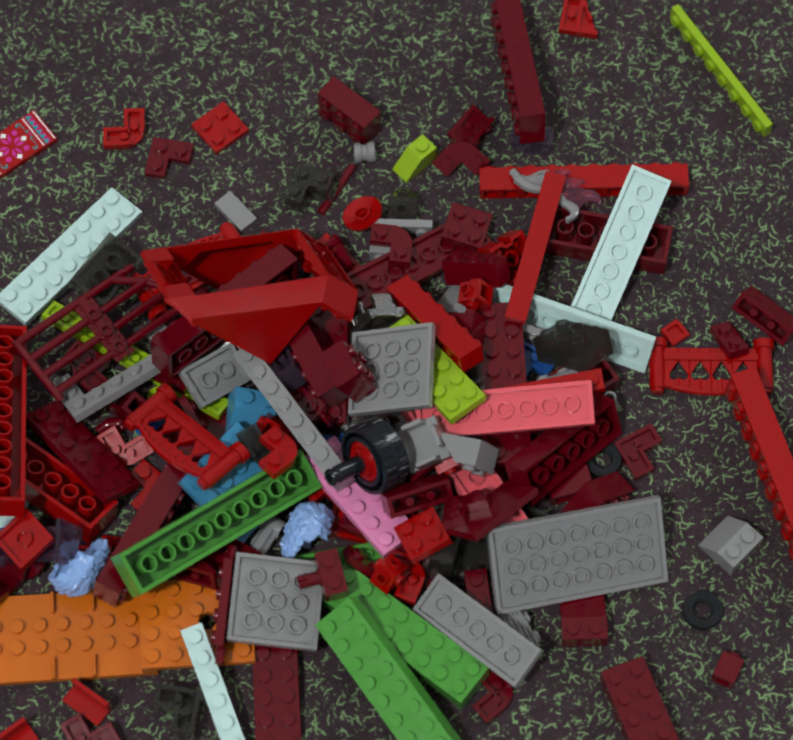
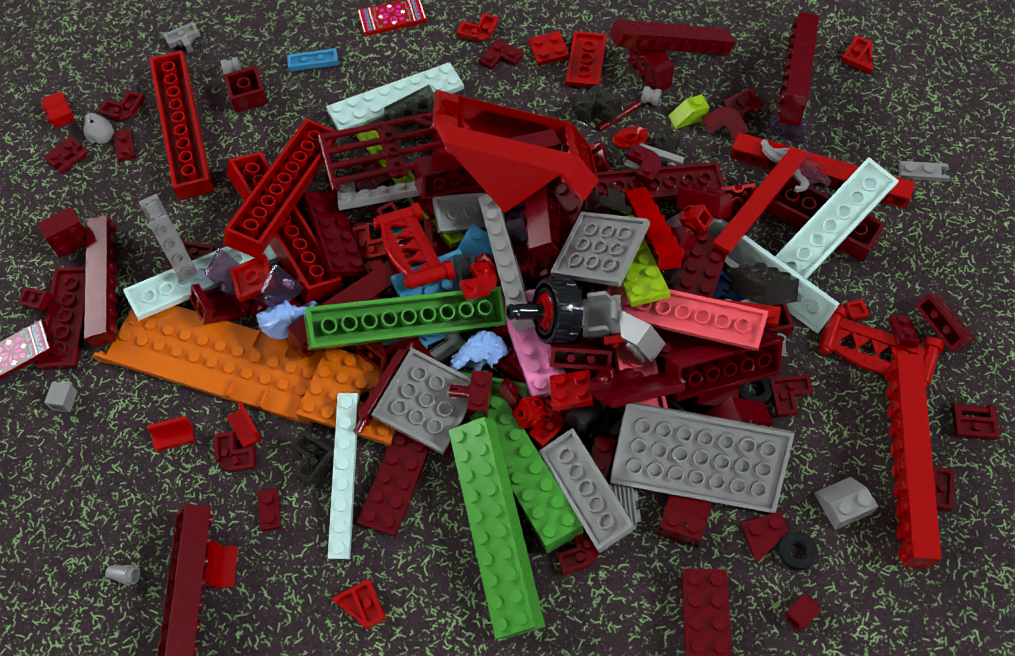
camera: 25 degrees right, 5 degrees down
light grey tile [214,191,257,234] -> none
dark red brick [320,339,378,402] -> none
dark red plate [440,202,493,252] -> none
lime plate [670,4,773,137] -> none
none -> red plate [566,31,607,89]
none -> dark red brick [609,19,736,55]
none -> dark red wing [740,511,789,563]
none -> light grey hinge [898,161,950,182]

